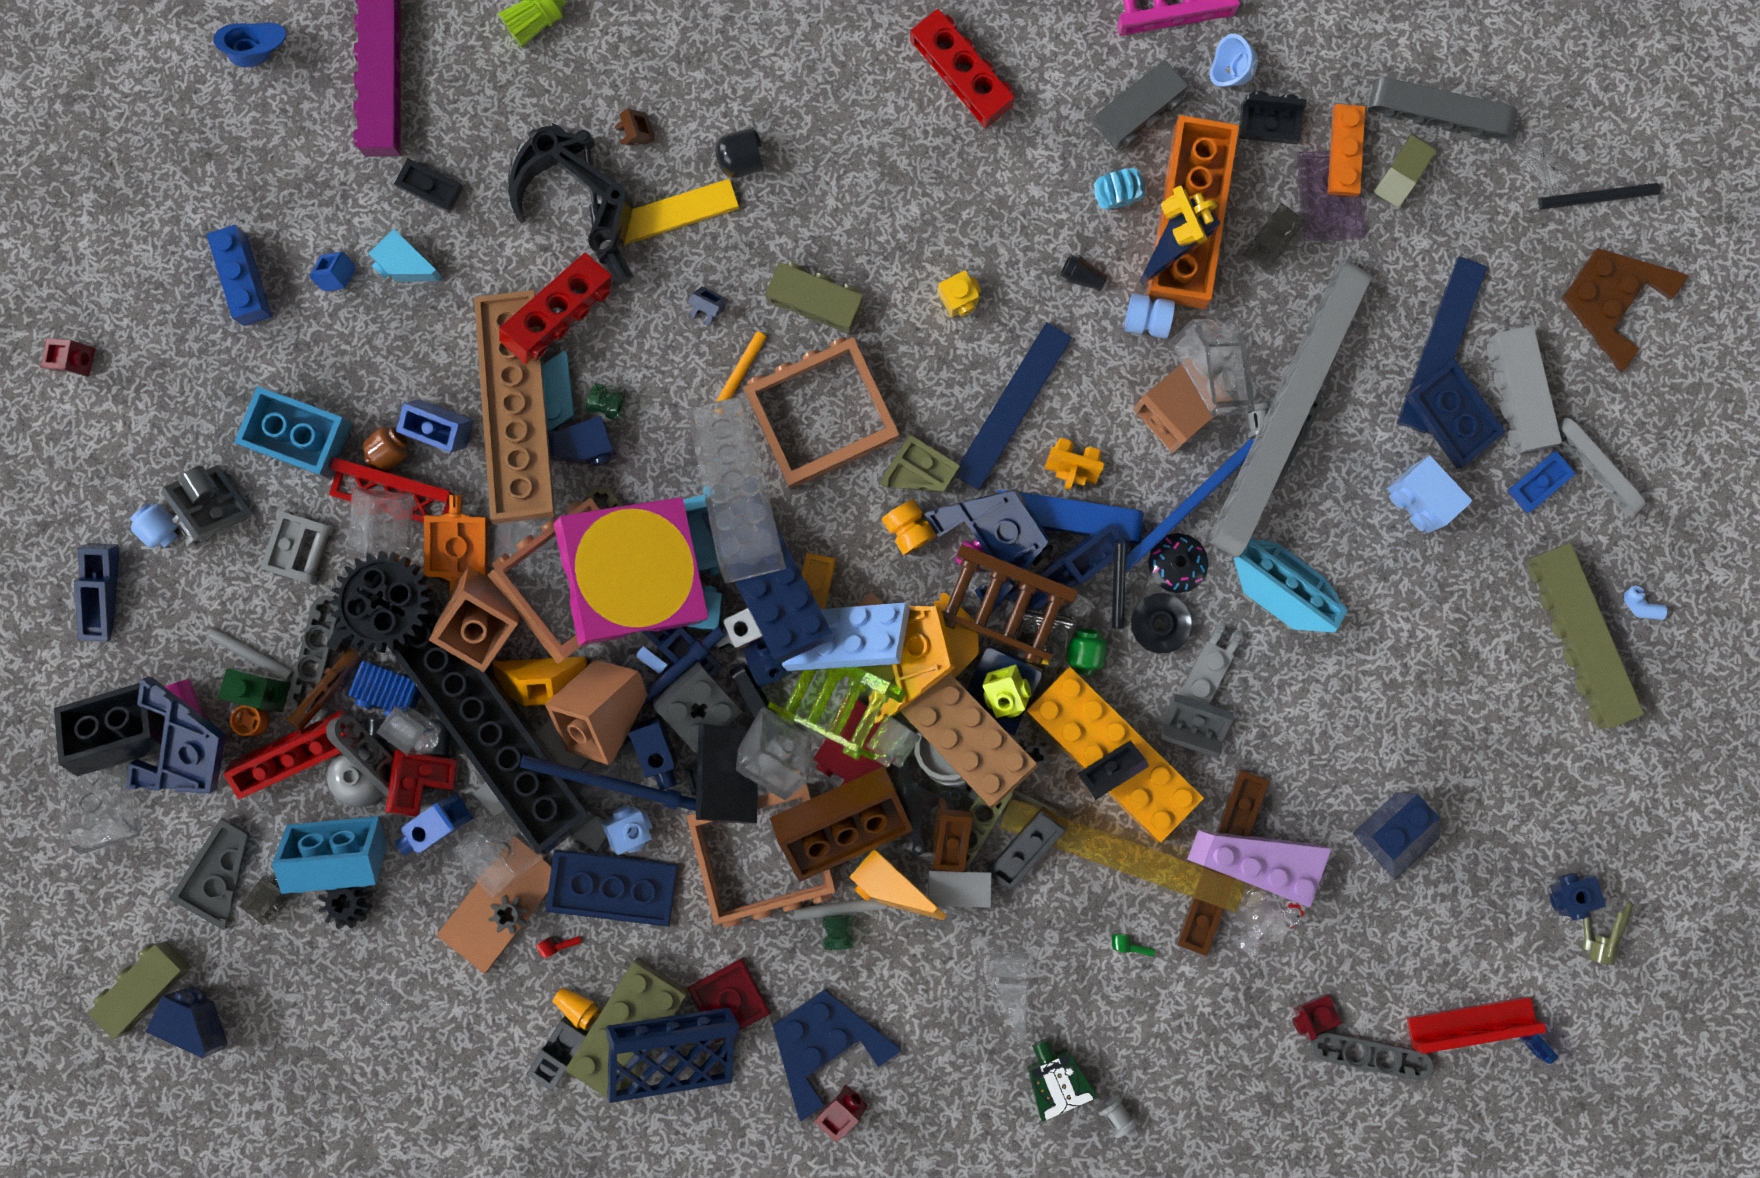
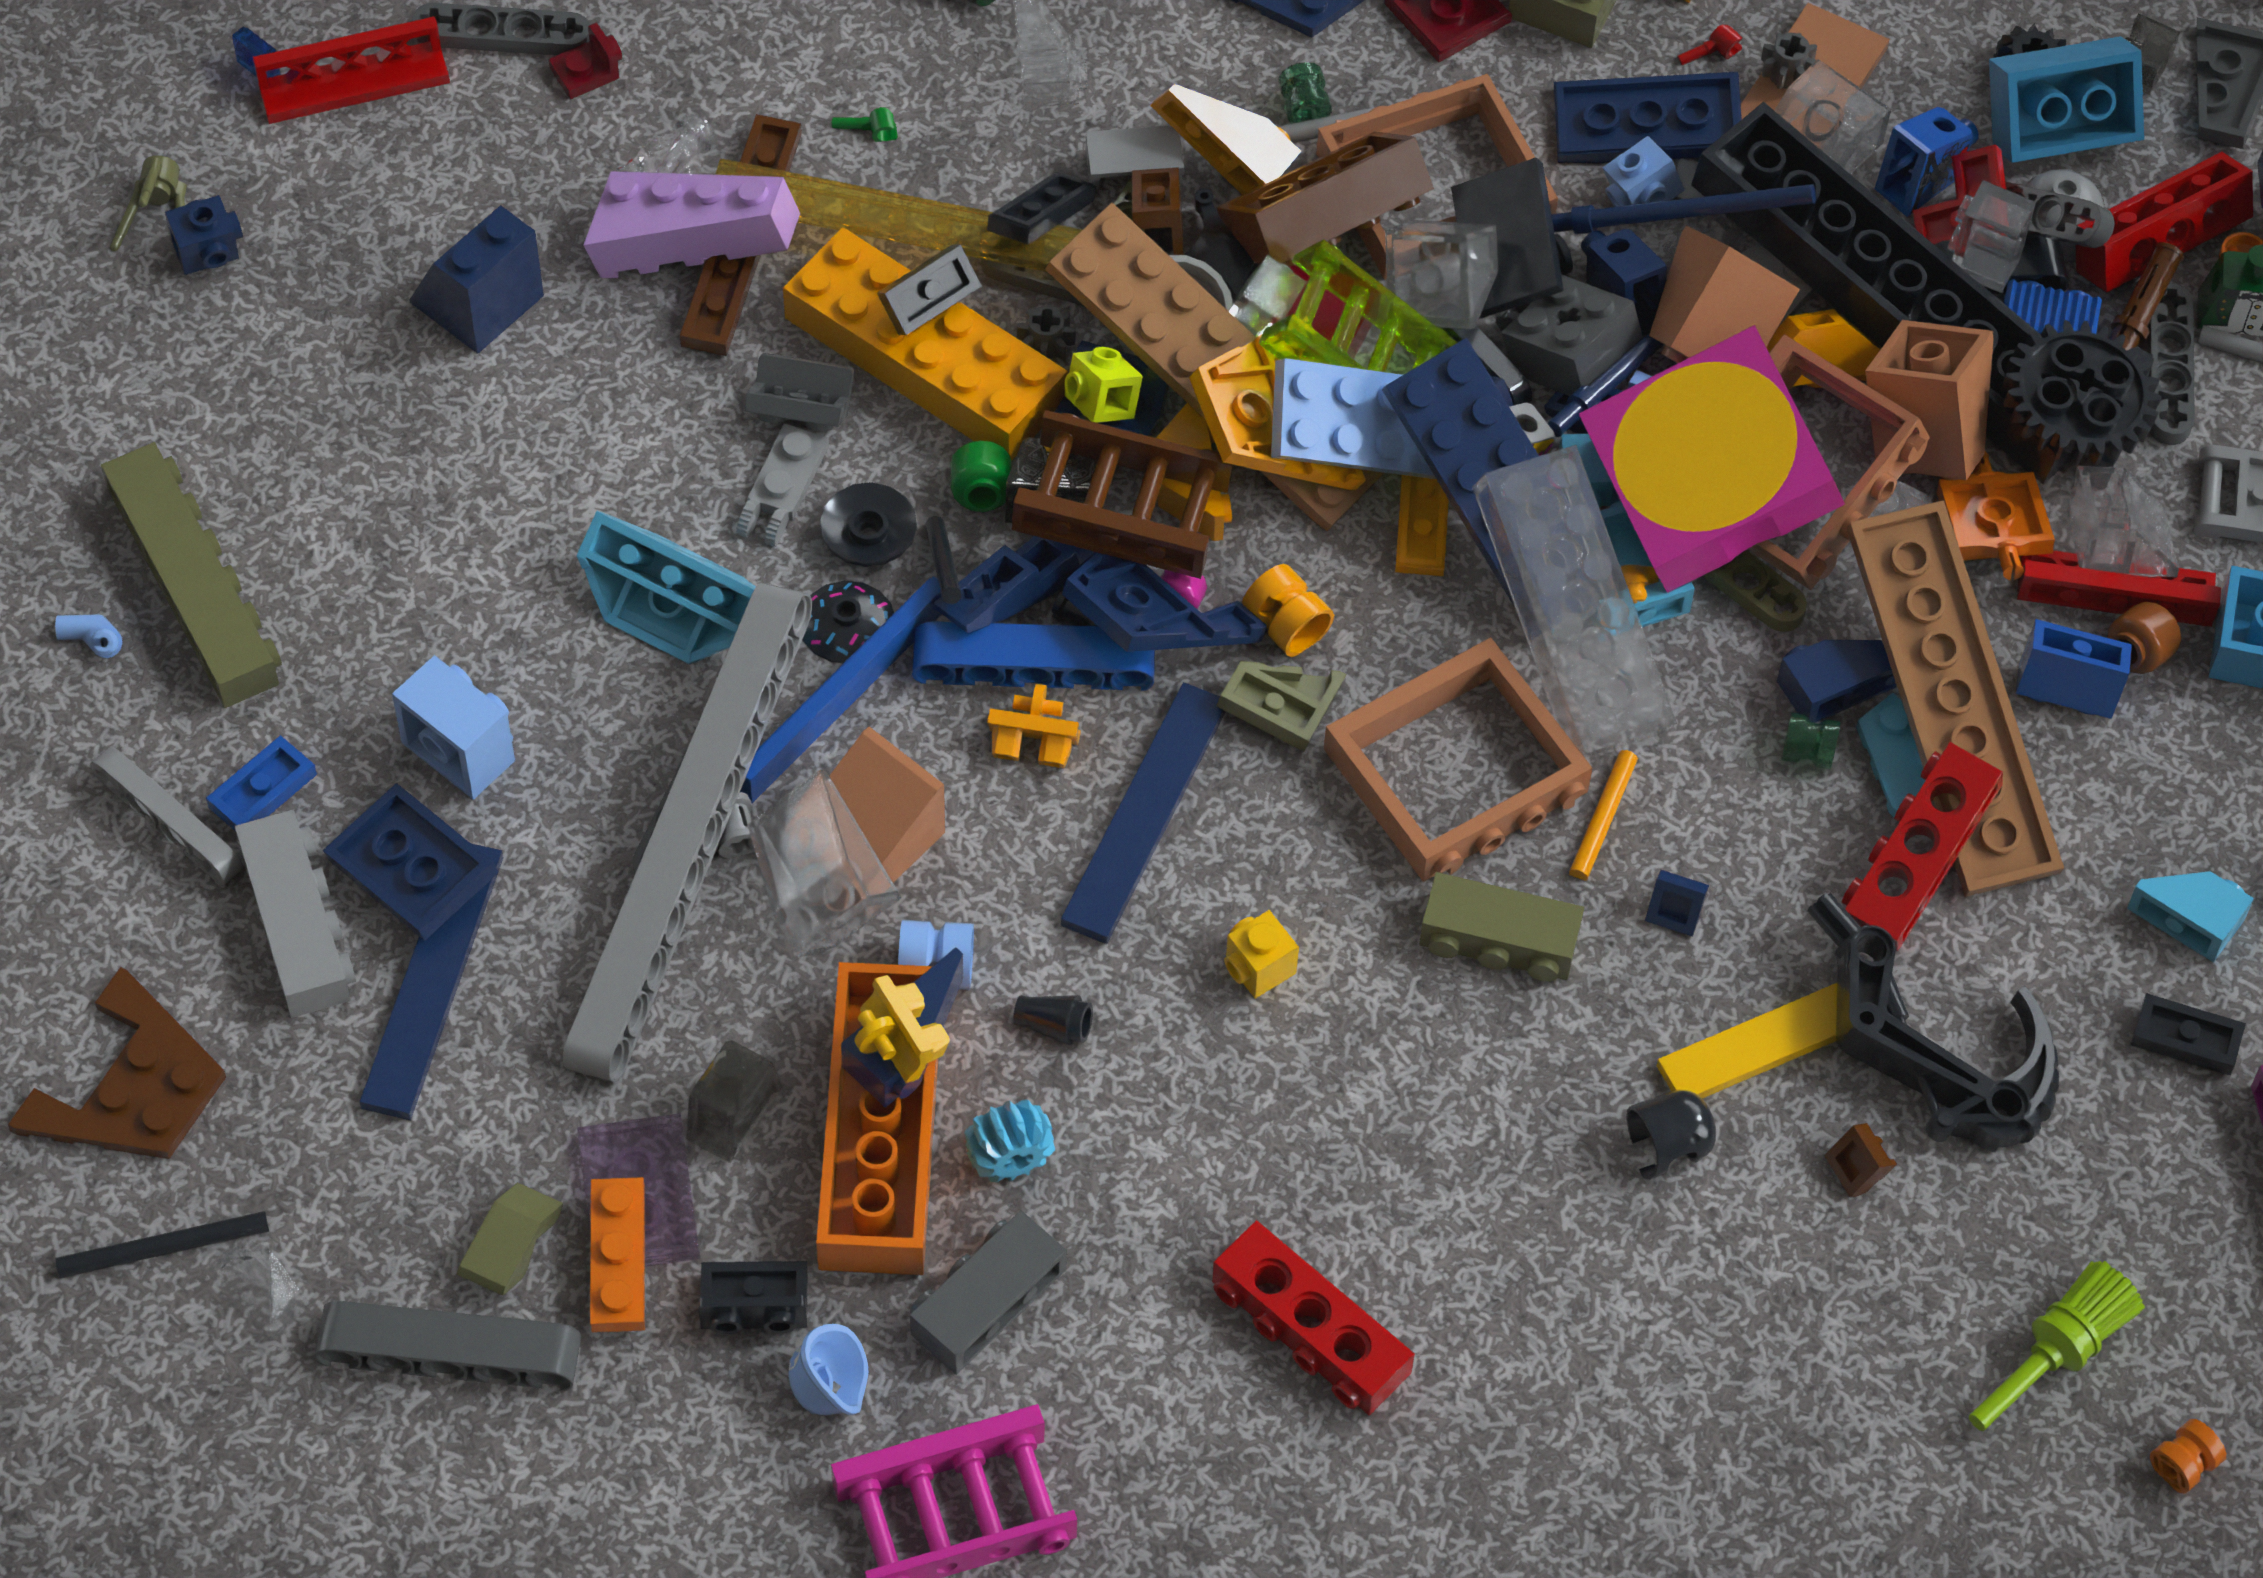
camera: 170 degrees right, 25 degrees down
none -> light orange arm [1613,564,1659,604]

